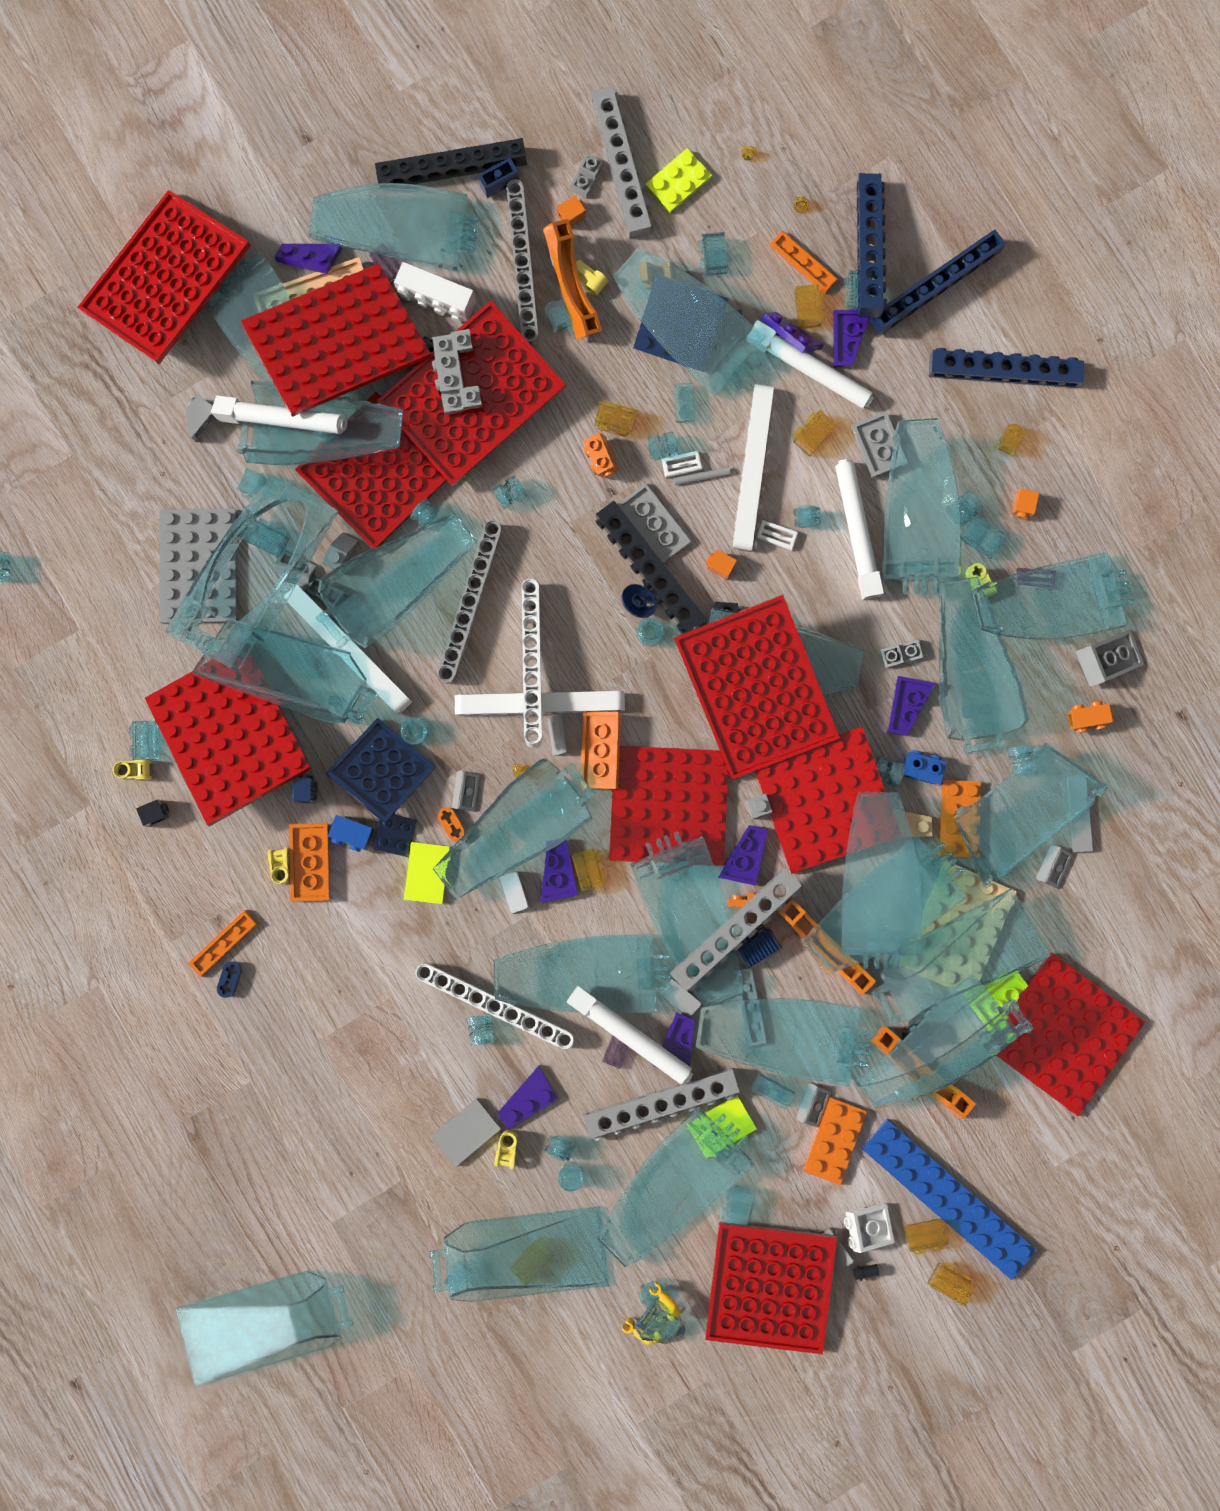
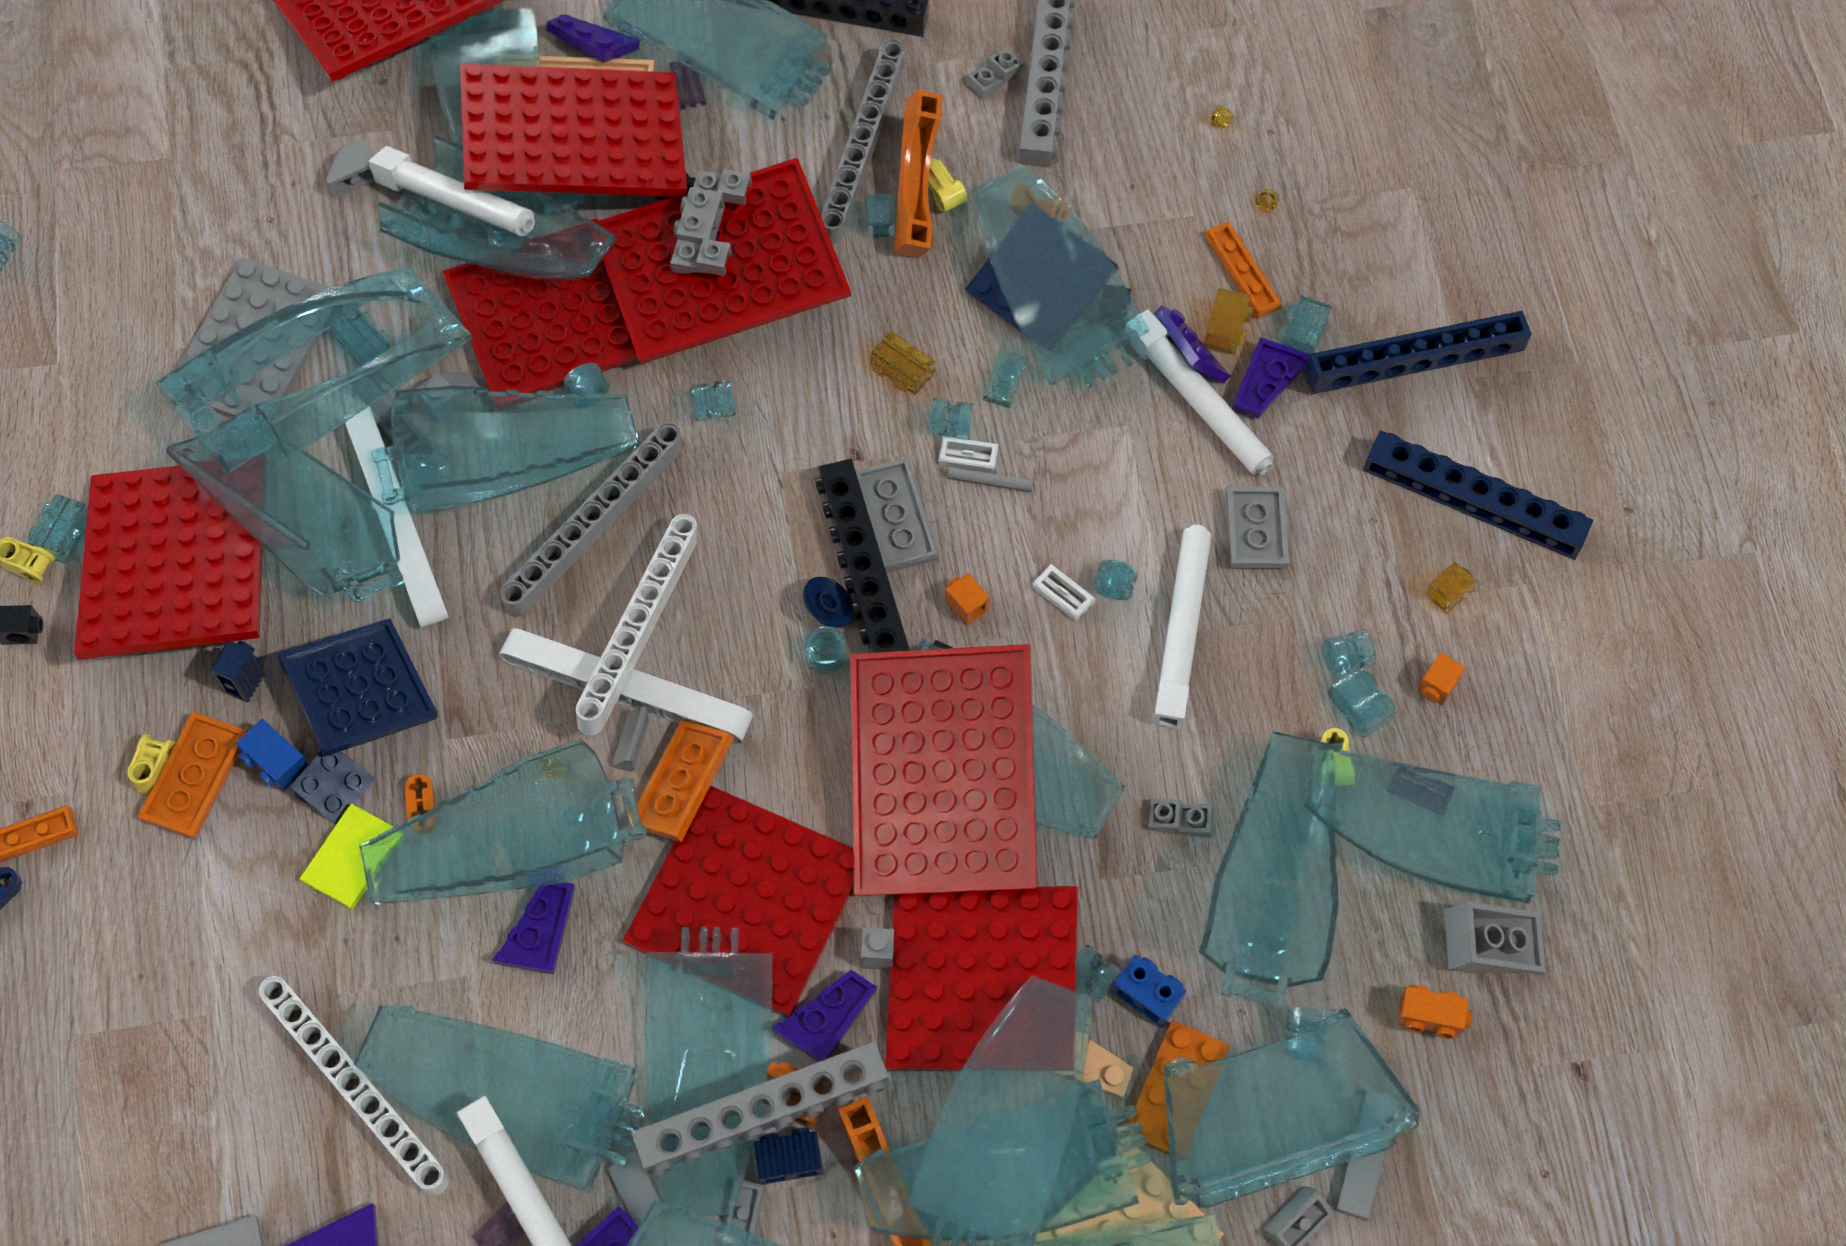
camera: 20 degrees right, 20 degrees down
clear light blue brick [237,468,268,500] -> none
white brick [394,262,476,323] -> none
clear light blue wheel [401,718,430,745] -> none
light grey slope [452,771,480,812] -> none
clear light blue wheel [466,1014,495,1046] -> none
dark blue brick [478,157,520,198] -> none
slope [499,871,529,914] -> none
orange brick [556,195,587,227] -> none
clear yellow brick [571,848,607,892] -> none
orange brick [583,433,620,478] -> none
neon yellow plate [645,149,712,214] -> none
clear light blue brick [698,232,728,276] -> none
white beam [733,384,774,551] -> none
clear yellow brick [793,410,837,457] -> none
dark blue brick [856,173,887,318] -> none
clear light blue windscreen [882,418,961,595] -> none
dark purple wing [887,676,936,736] -> none

